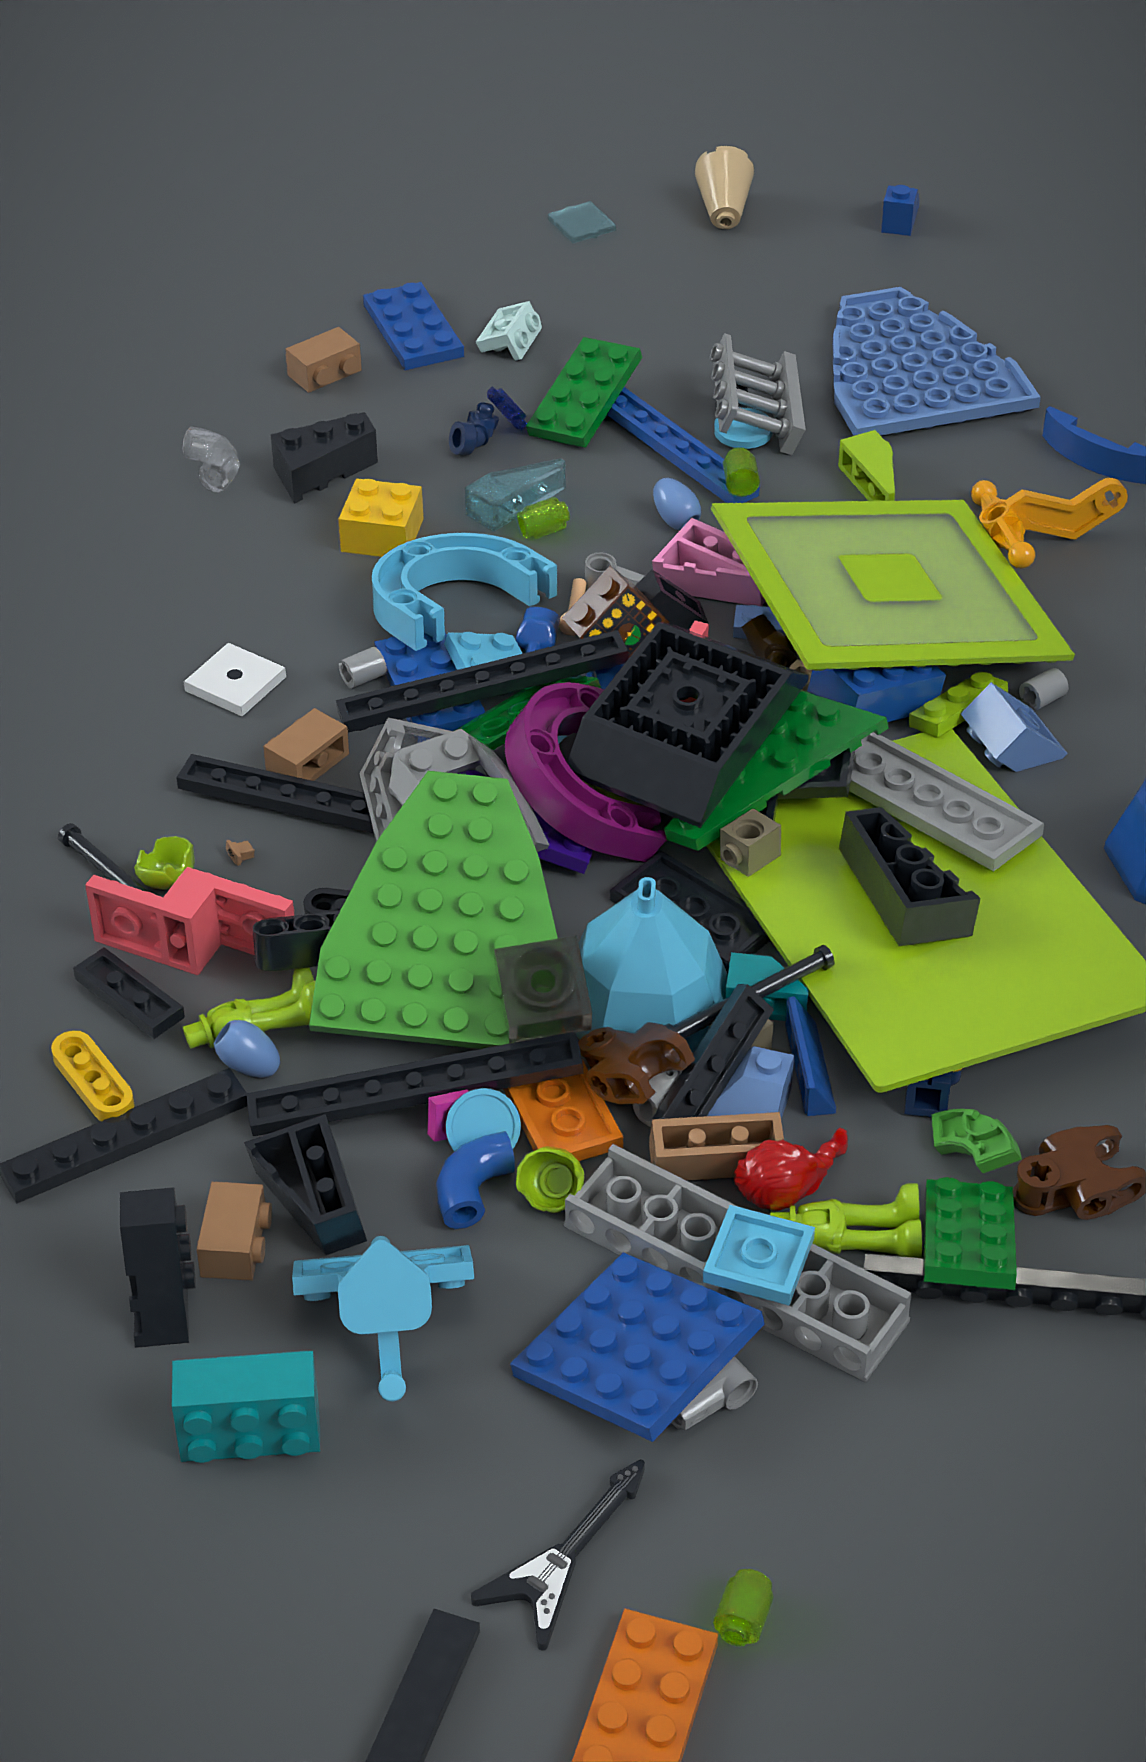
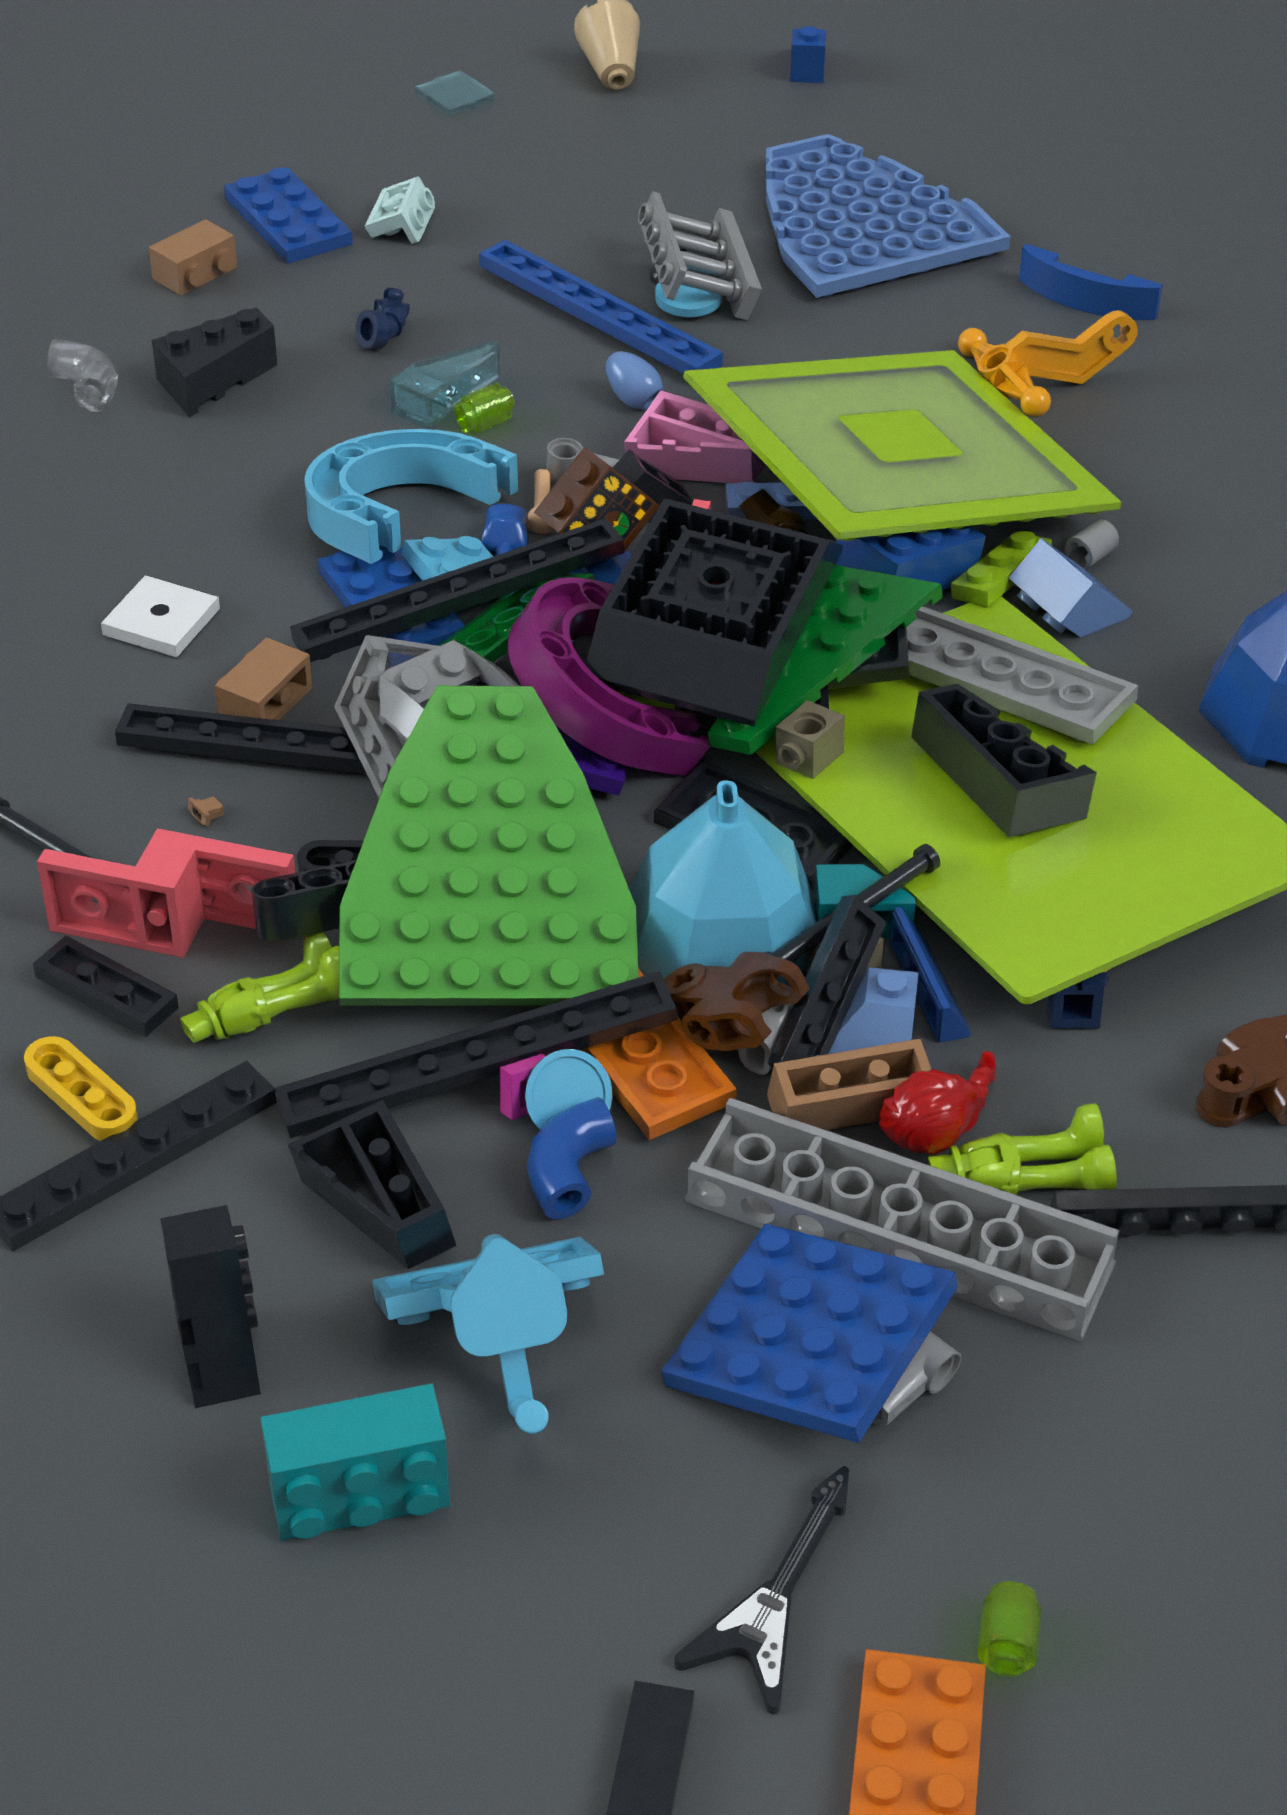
camera: 10 degrees left, 0 degrees up
lime hair [134,836,195,890] -> none
medium nougat brick [196,1181,272,1281] -> none
medium blue animal [214,1020,280,1078] -> none
yellow brick [338,478,424,557] -> none
light grey piece [339,647,387,689] -> none
clear blue gear [487,386,527,430] -> none
clear smoke piece [494,935,592,1043] -> none
lime hair [516,1146,584,1213] -> none
green plate [526,337,642,448] -> none
medium azure plate [703,1205,815,1306] -> none
clear neon green brick [723,448,760,496] -> none
lime slope [838,430,895,501] -> none
green plate [924,1177,1017,1290] -> none
bright green tile [931,1109,1022,1173] -> none

